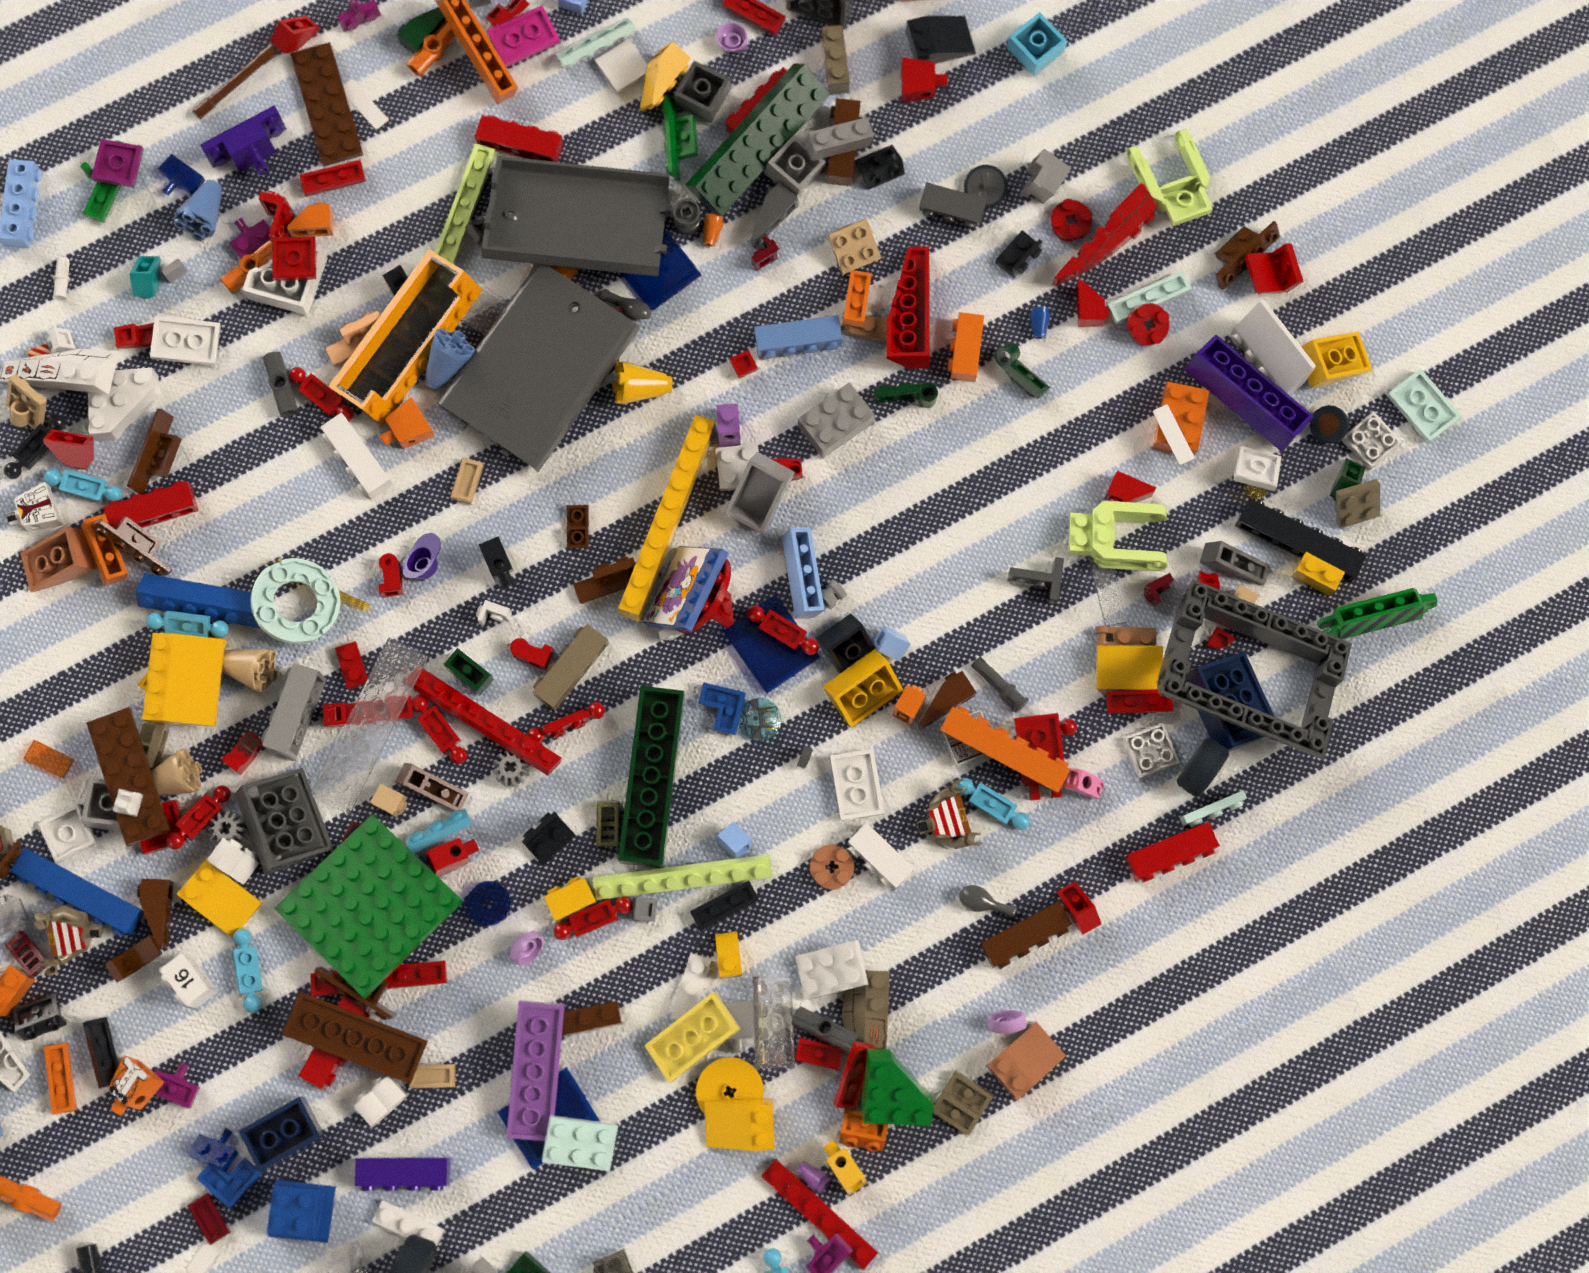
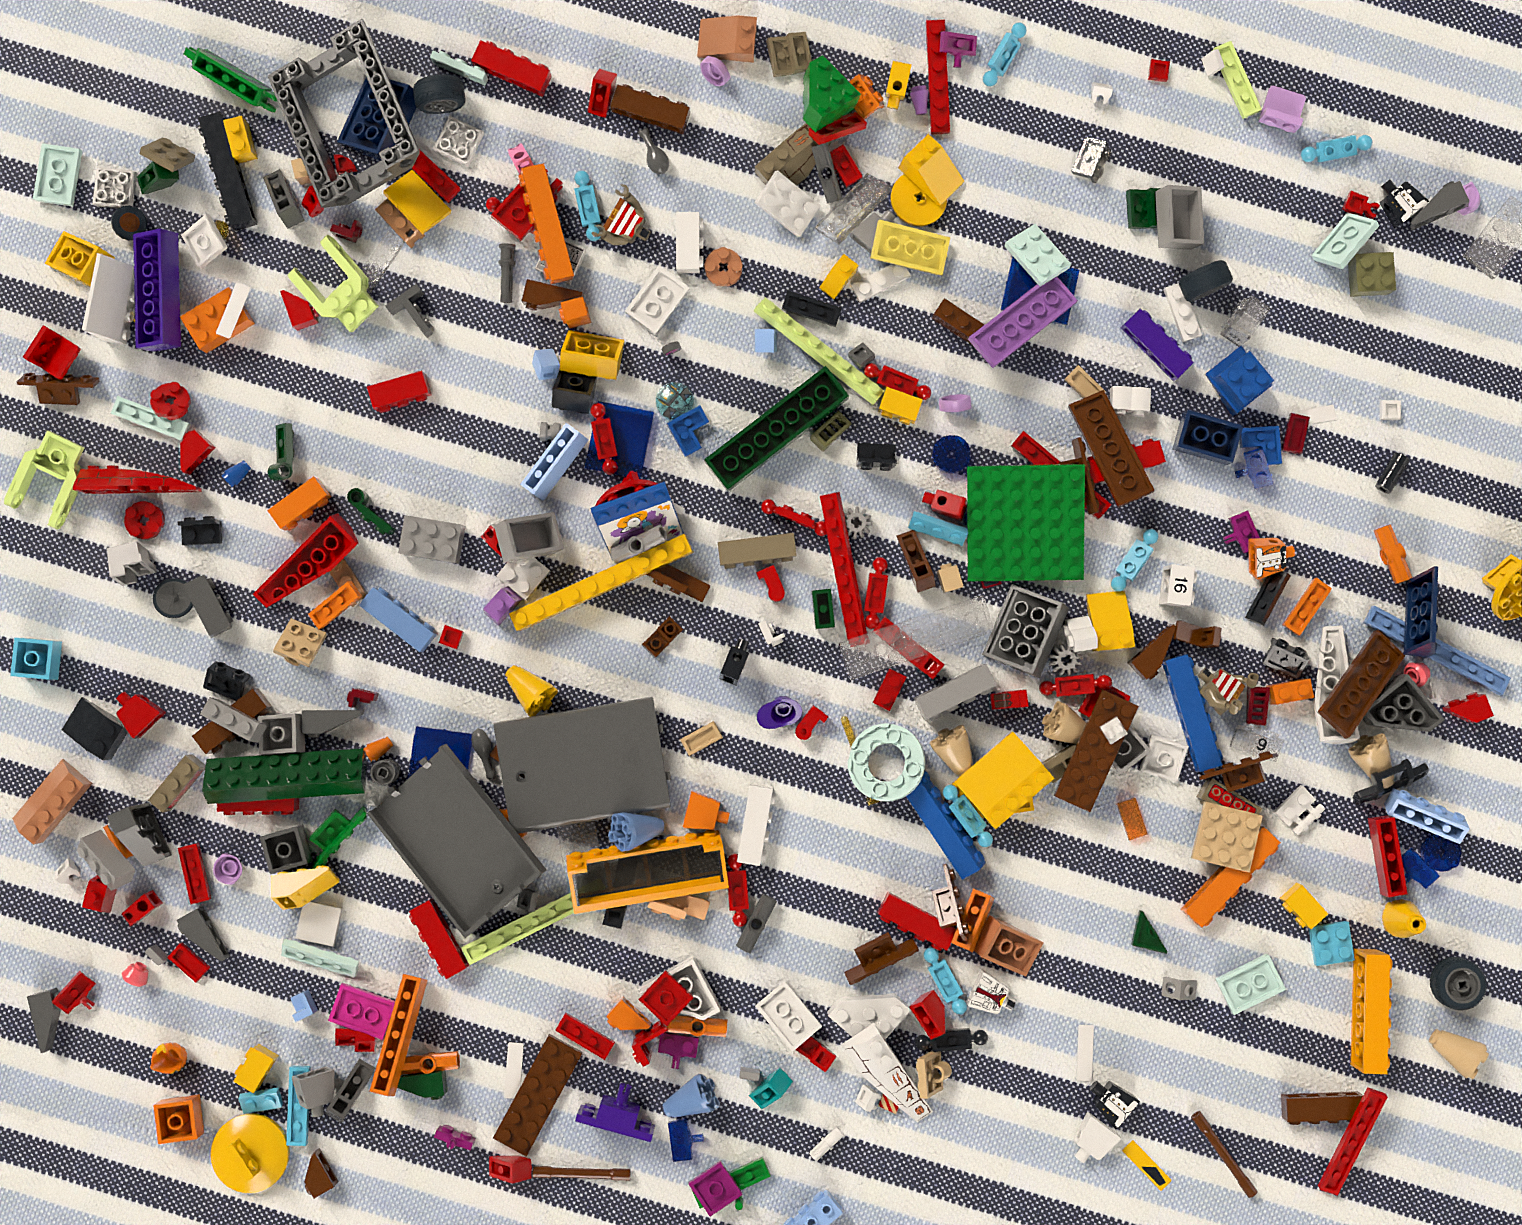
camera: 130 degrees left, 10 degrees up
none -> red brick [367,371,432,413]
none -> light grey piece [610,525,668,564]

